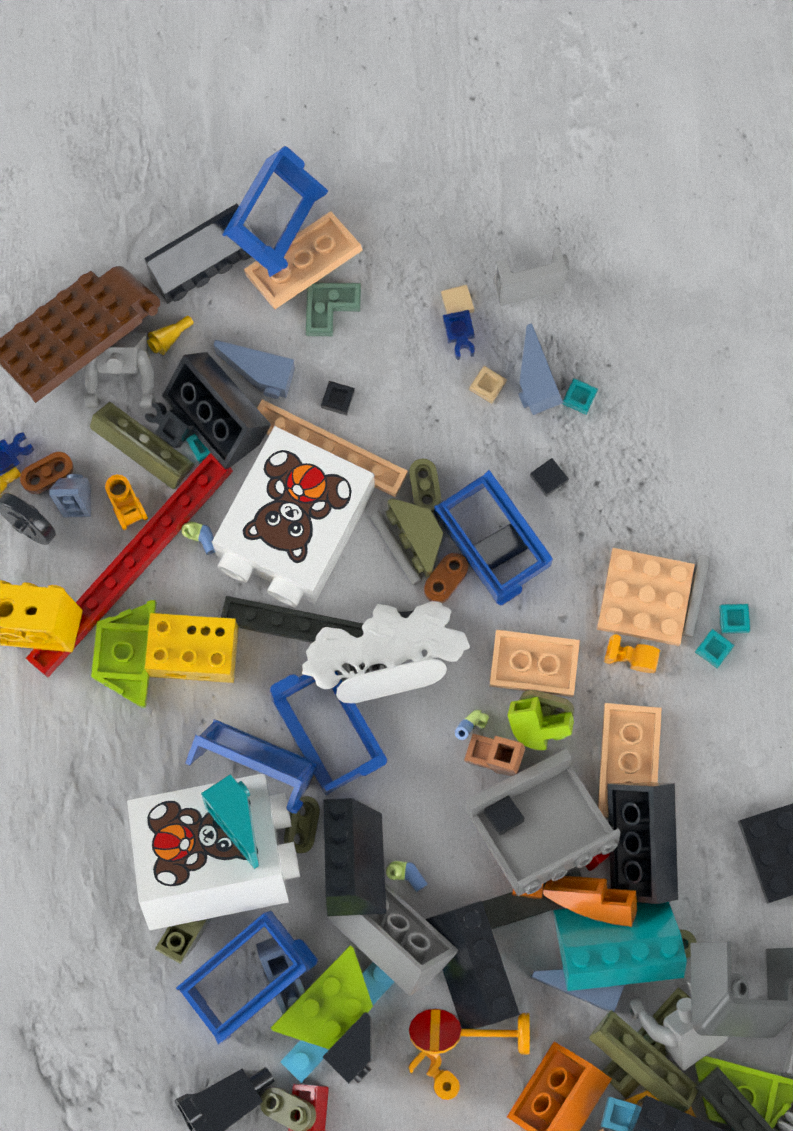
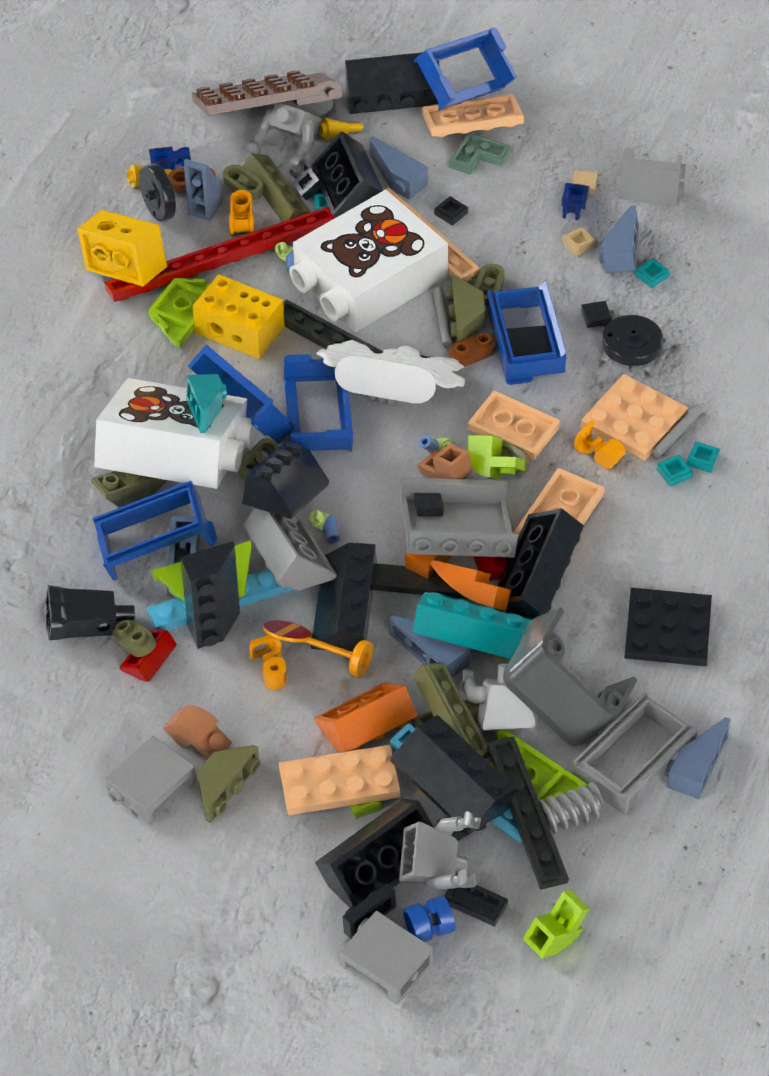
camera: 25 degrees right, 25 degrees down
none -> olive plate [223,165,263,200]
none -> black wheel [602,315,663,366]

